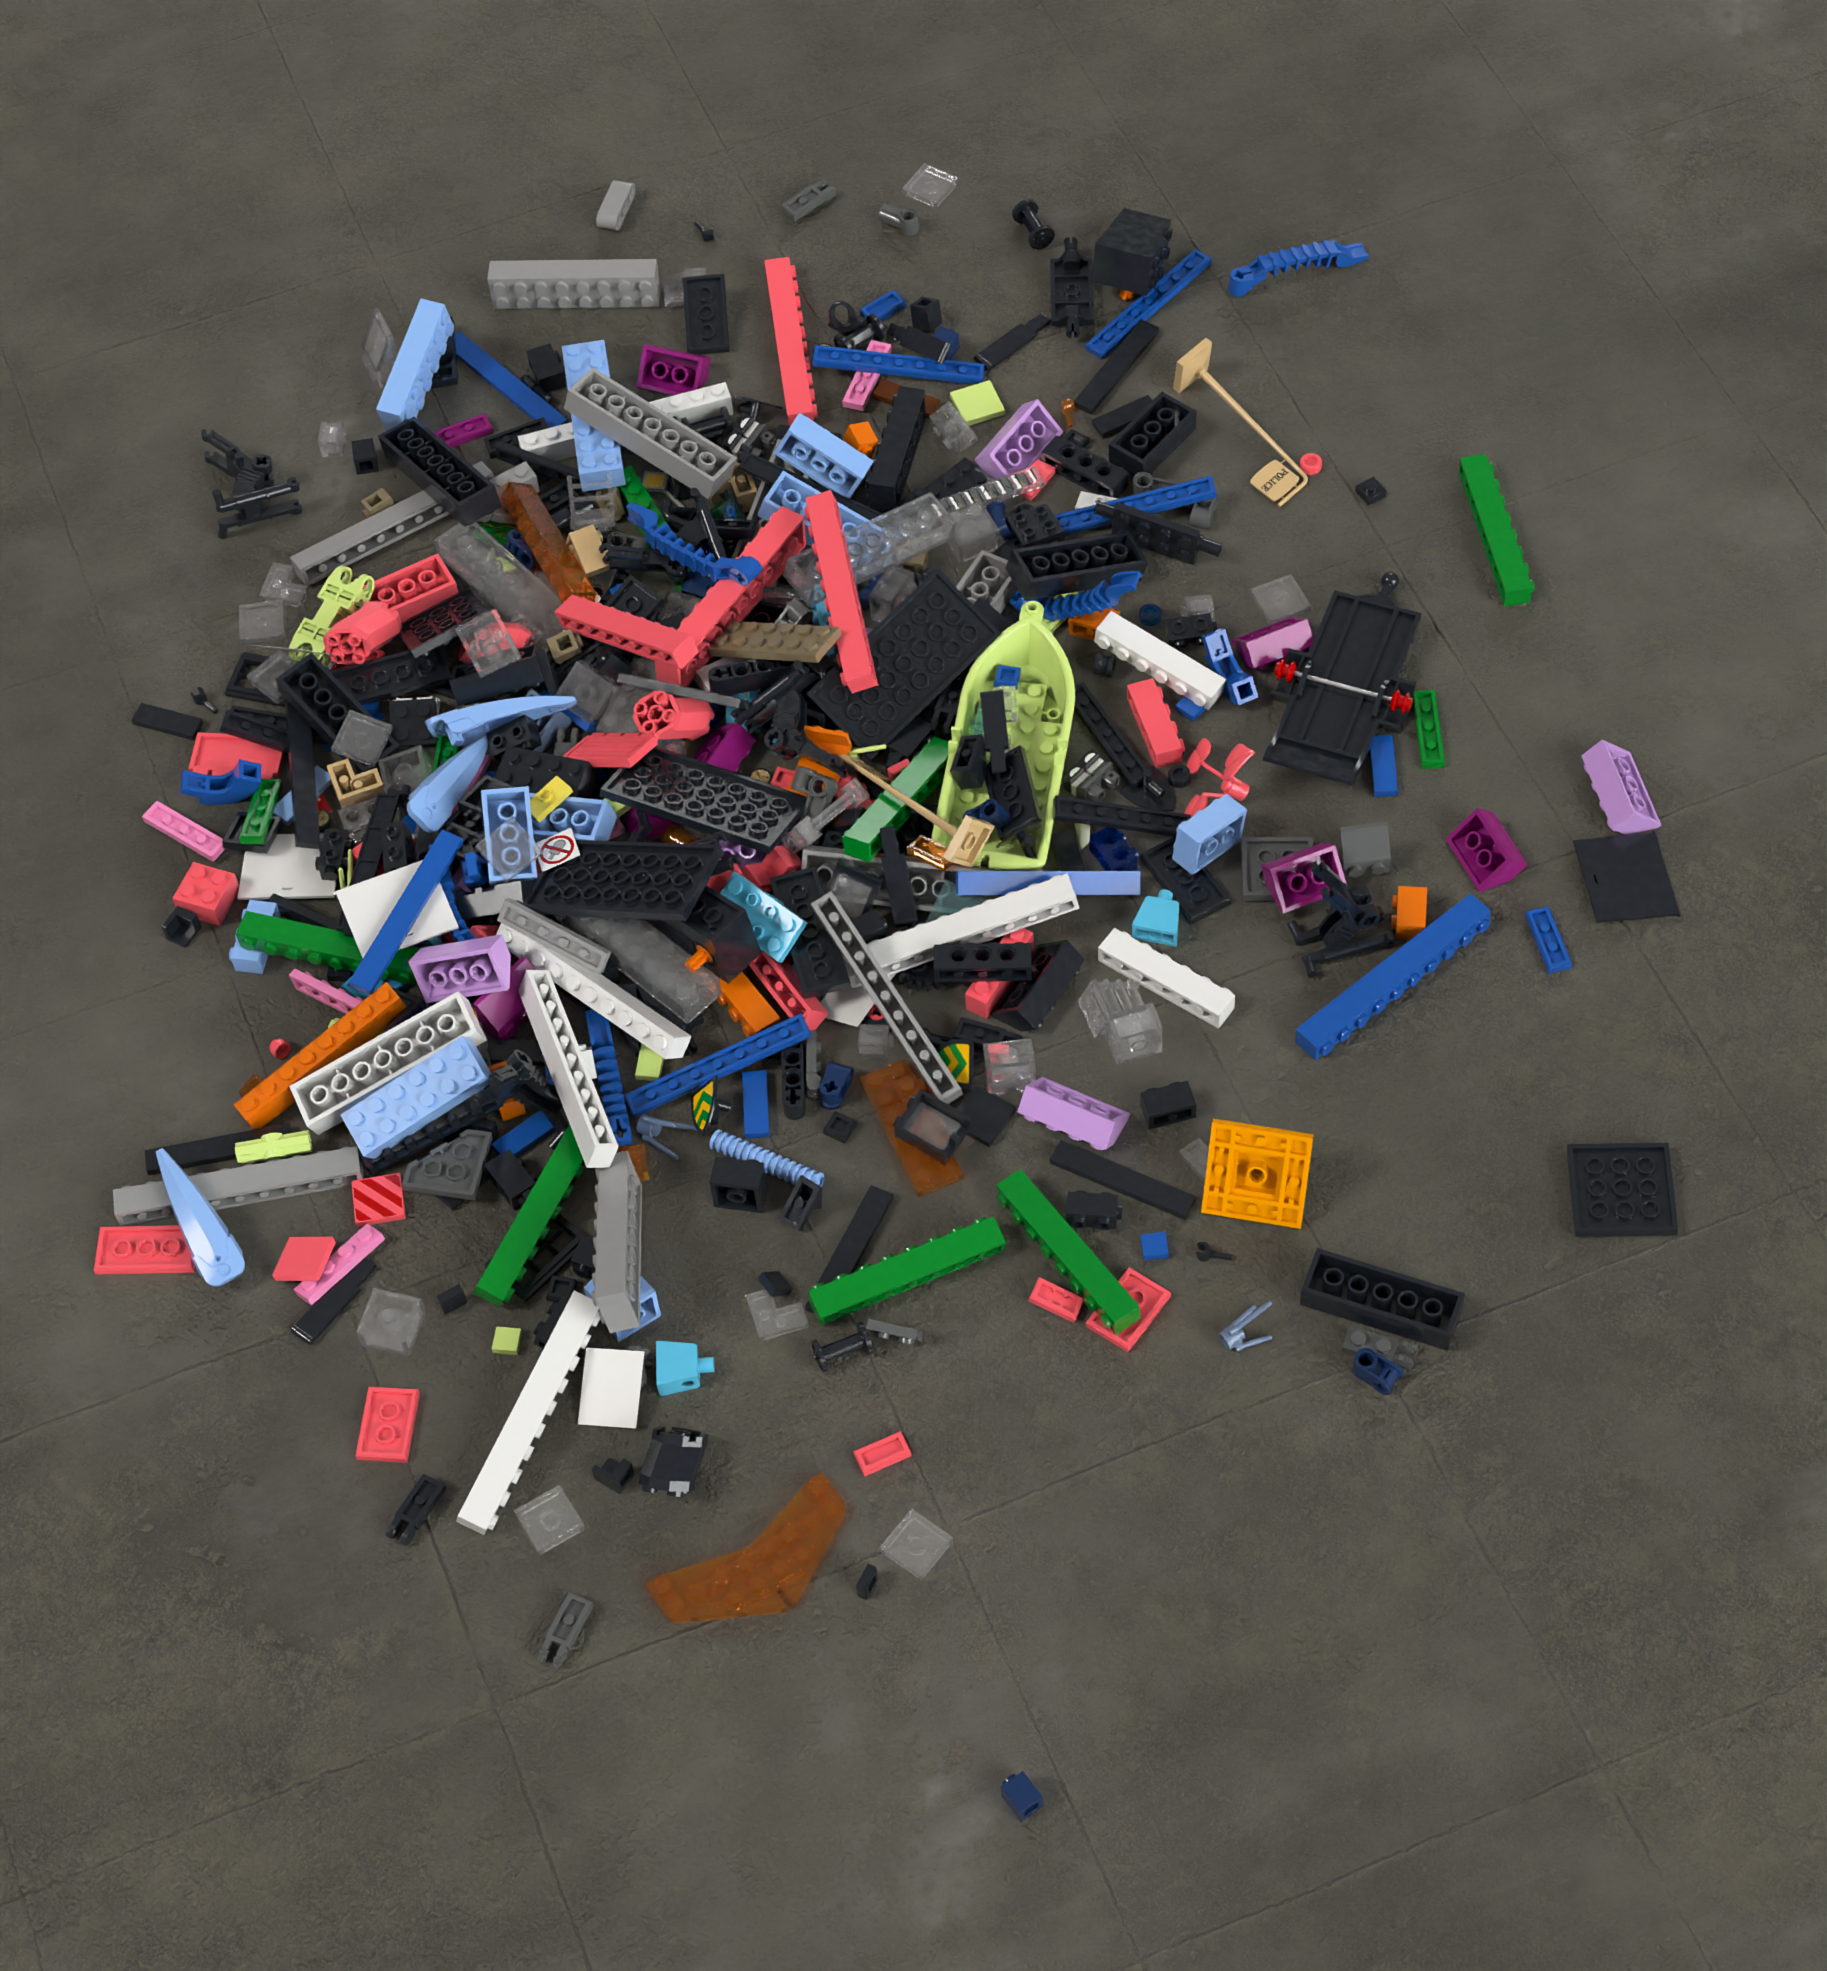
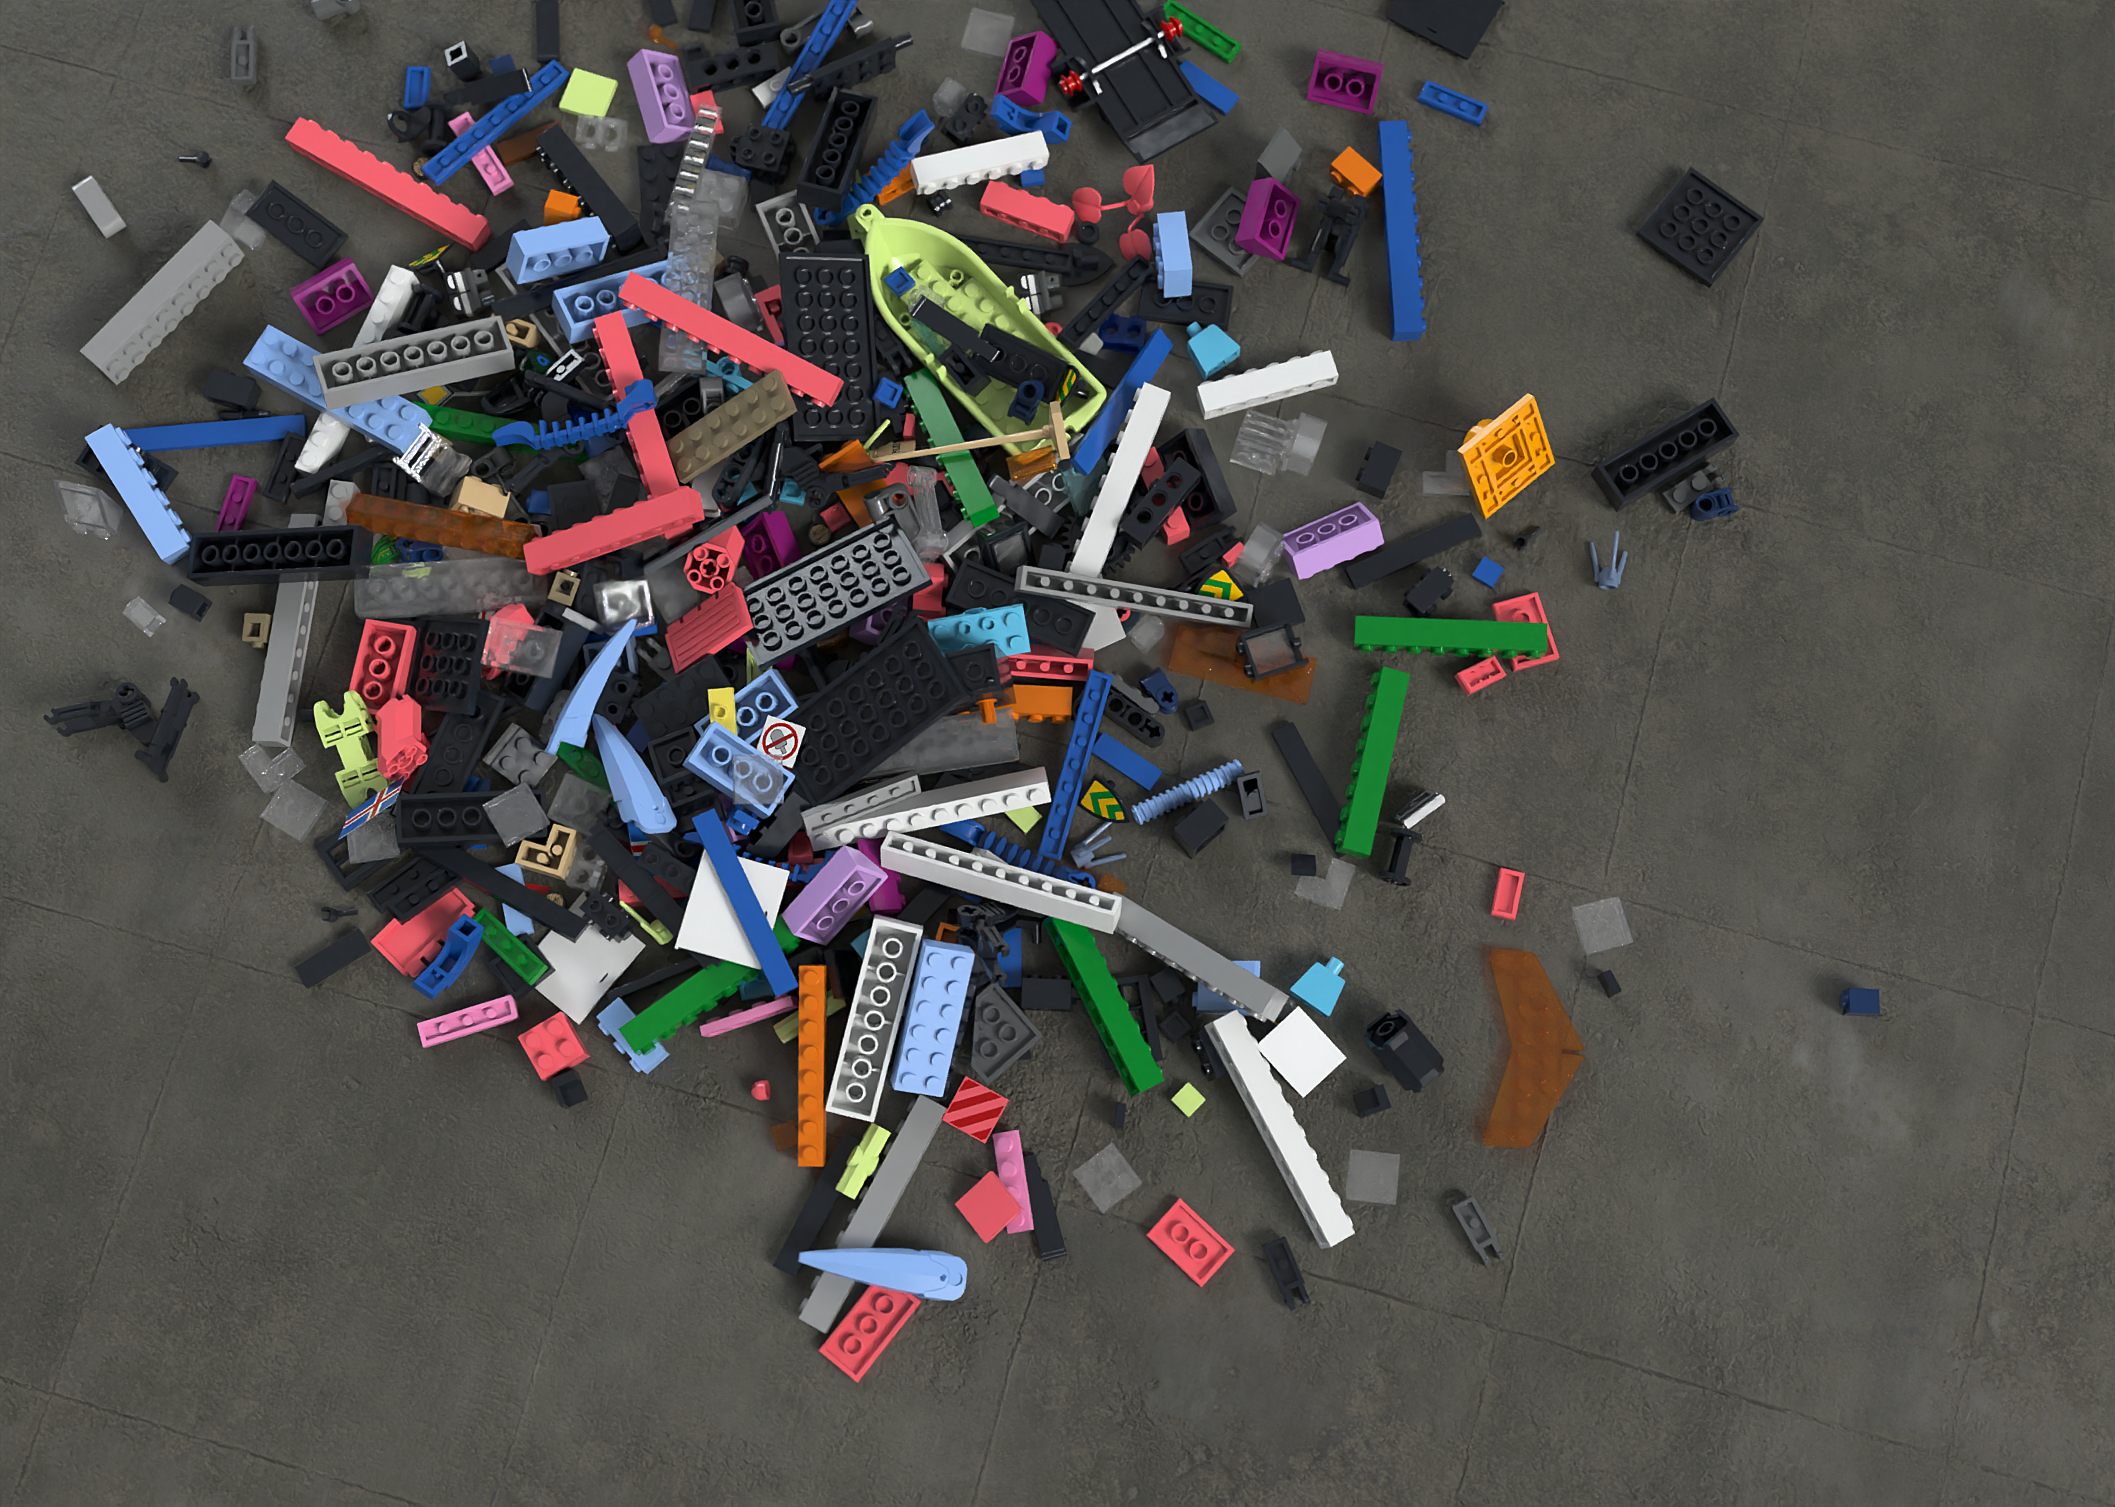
camera: 55 degrees left, 20 degrees up
none -> blue tile [872,377,903,409]

